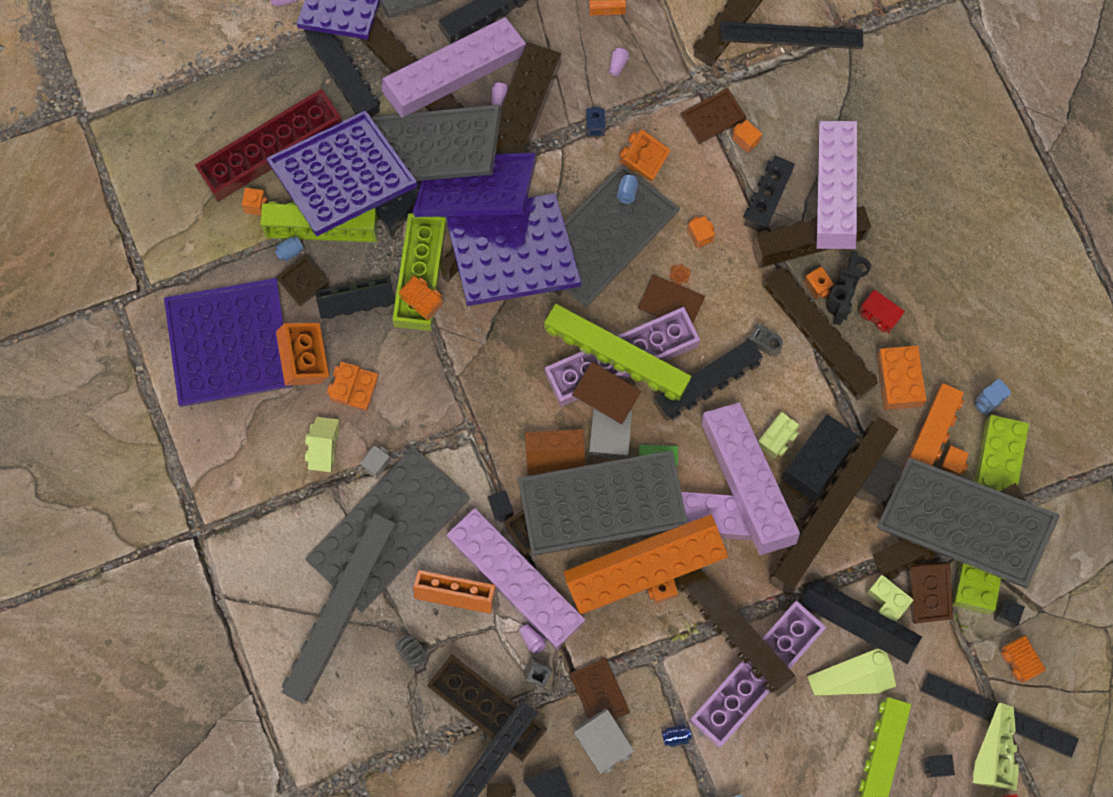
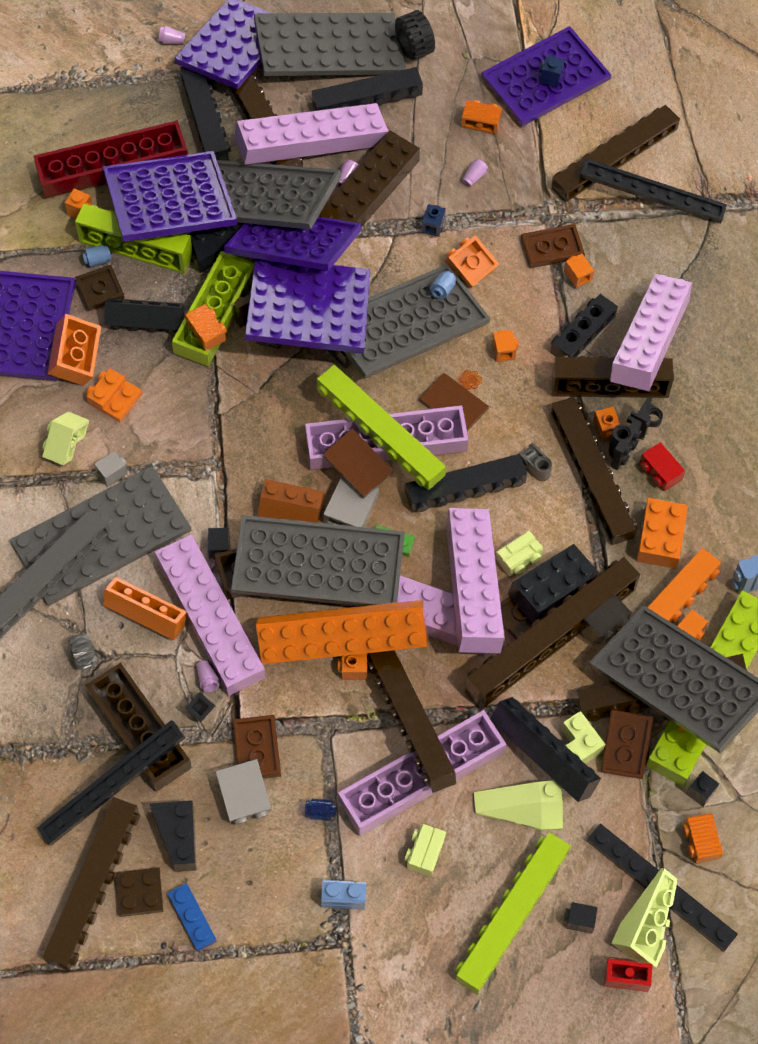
camera: 15 degrees right, 10 degrees down
none -> yellowish green brick [404,824,446,877]

